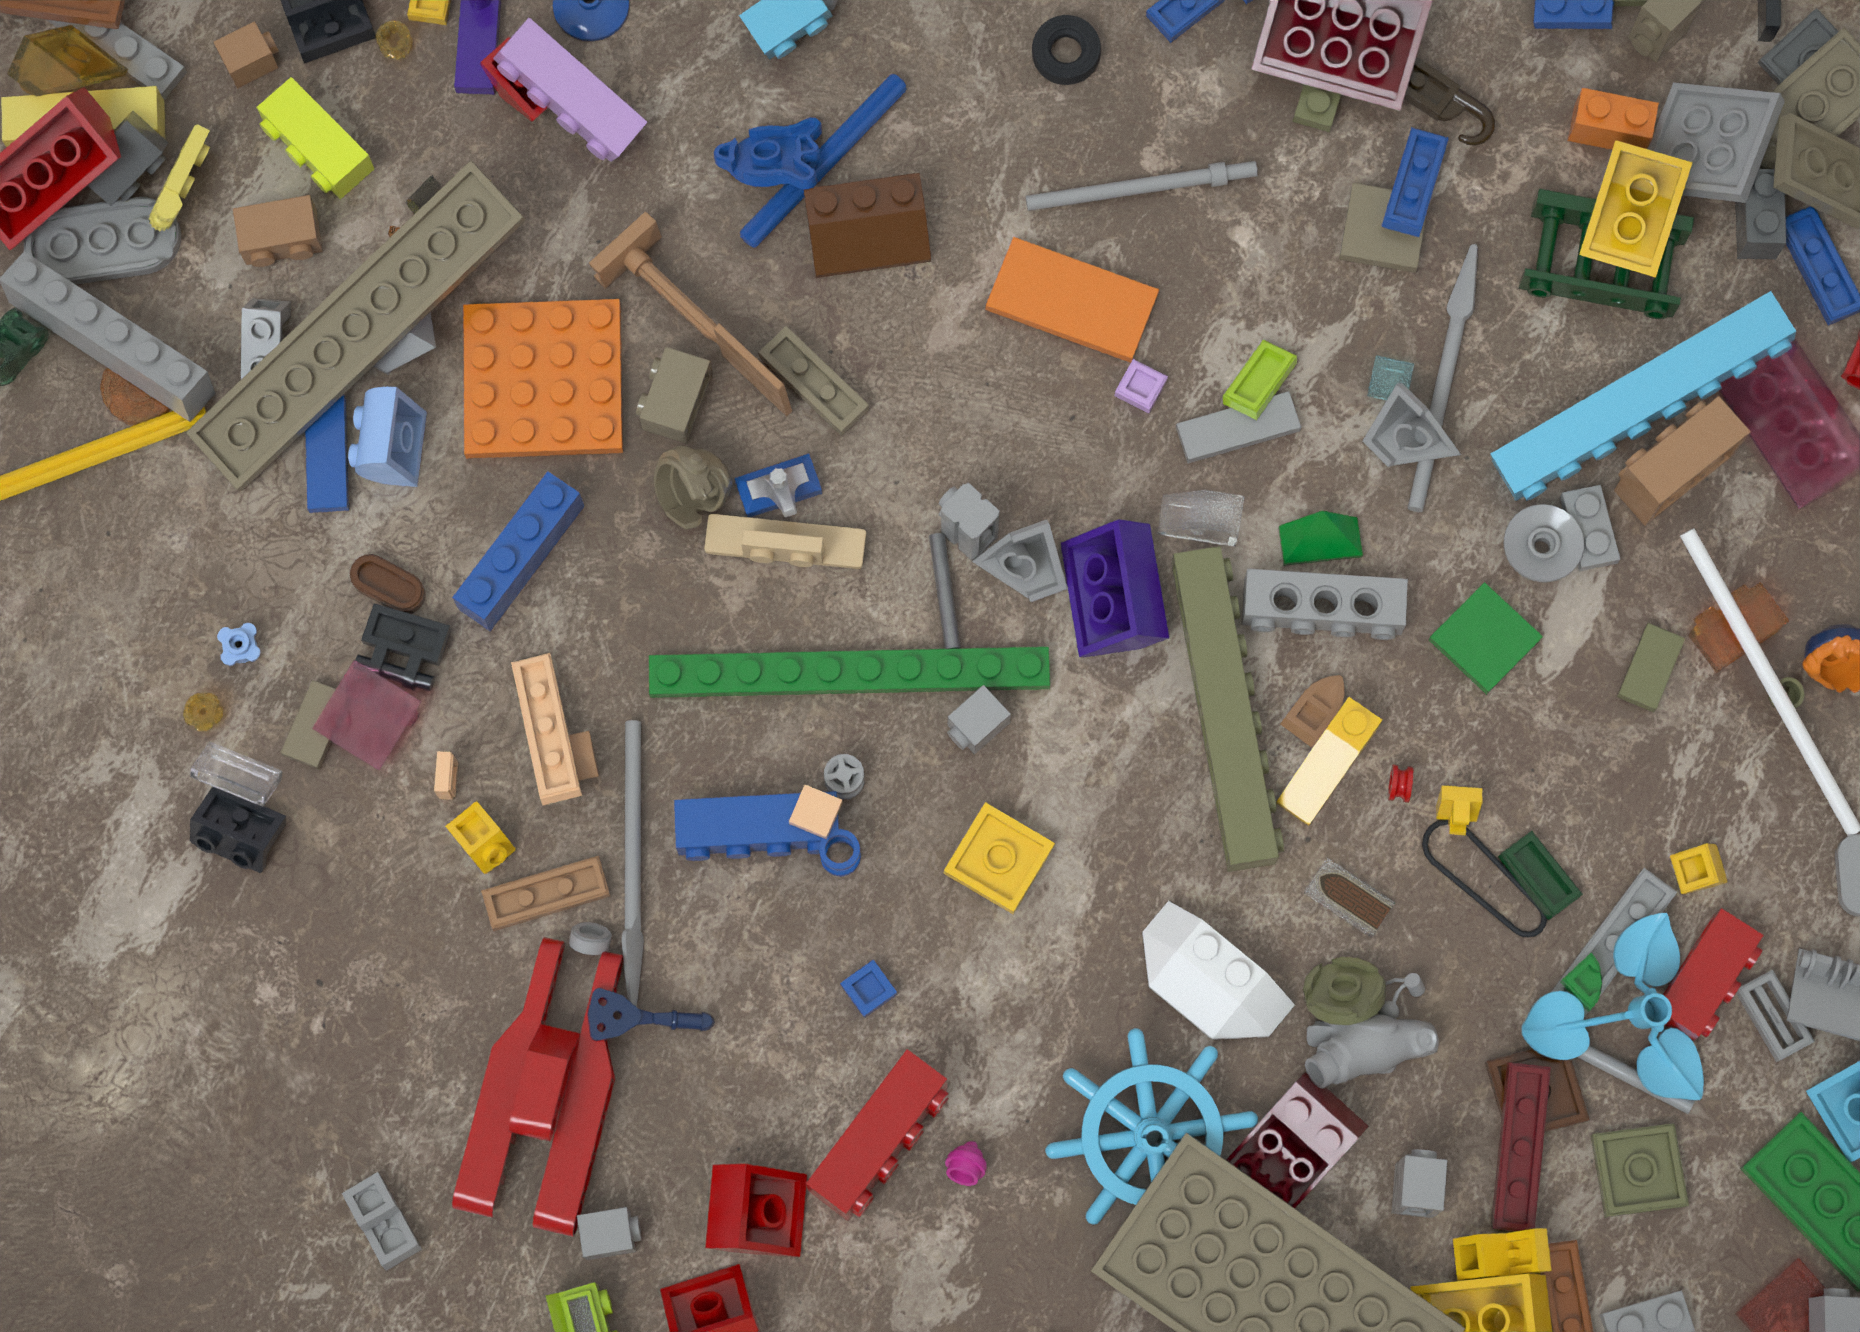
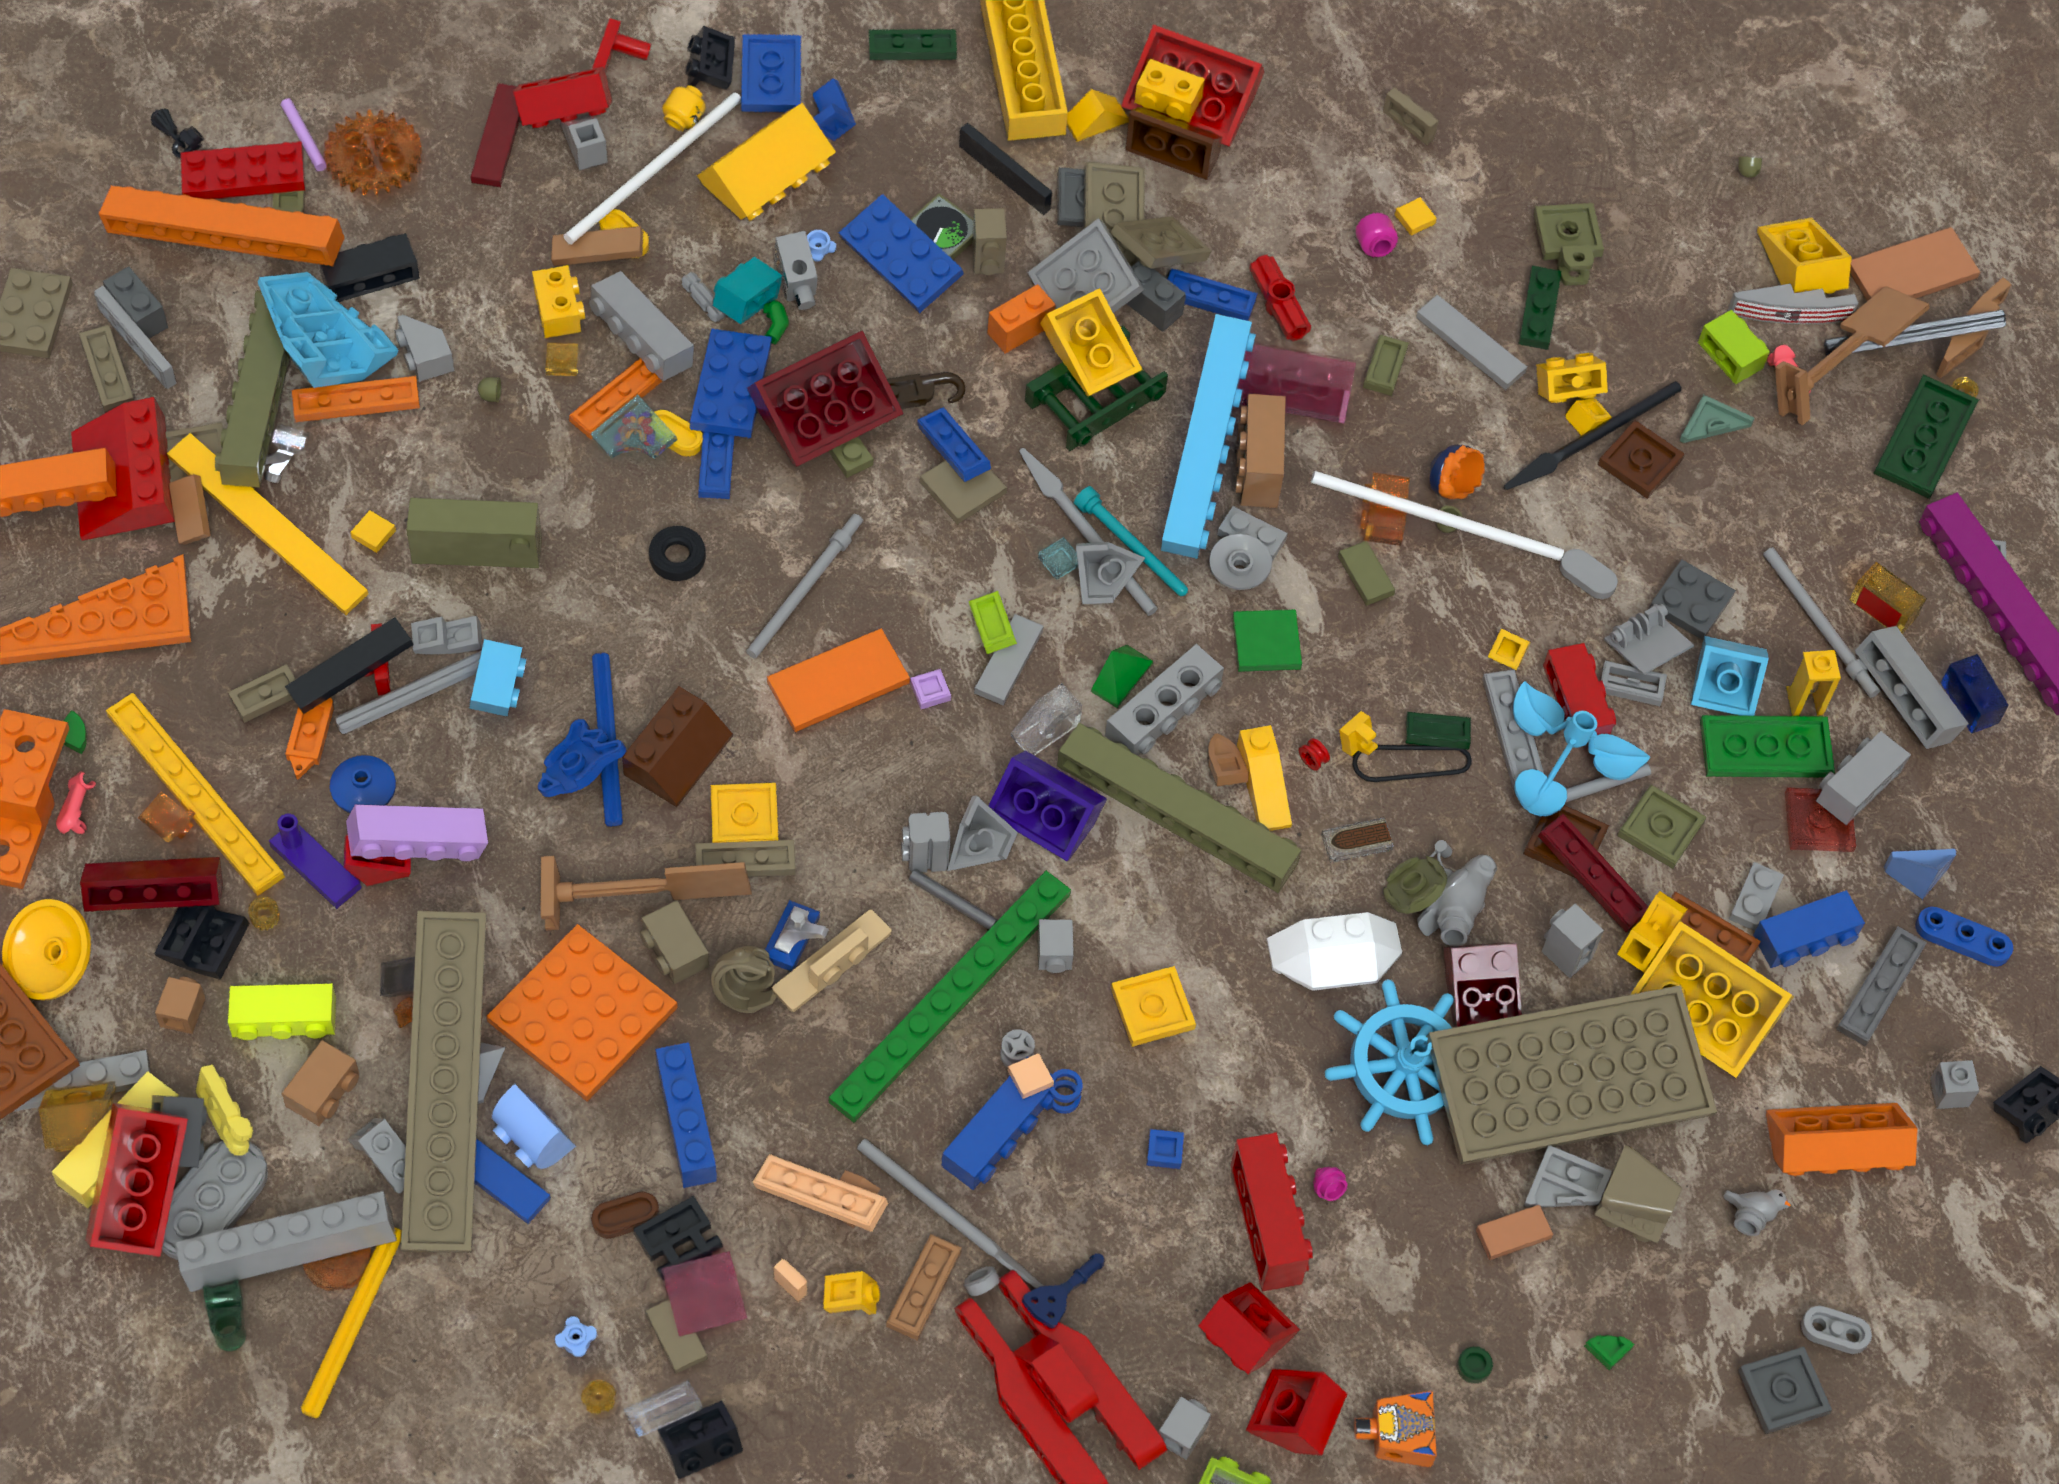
camera: 55 degrees left, 15 degrees down
green tile [1560,953,1602,1012] -> none
none -> yellow plate [711,783,778,843]
none -> teal piece [1074,486,1188,596]

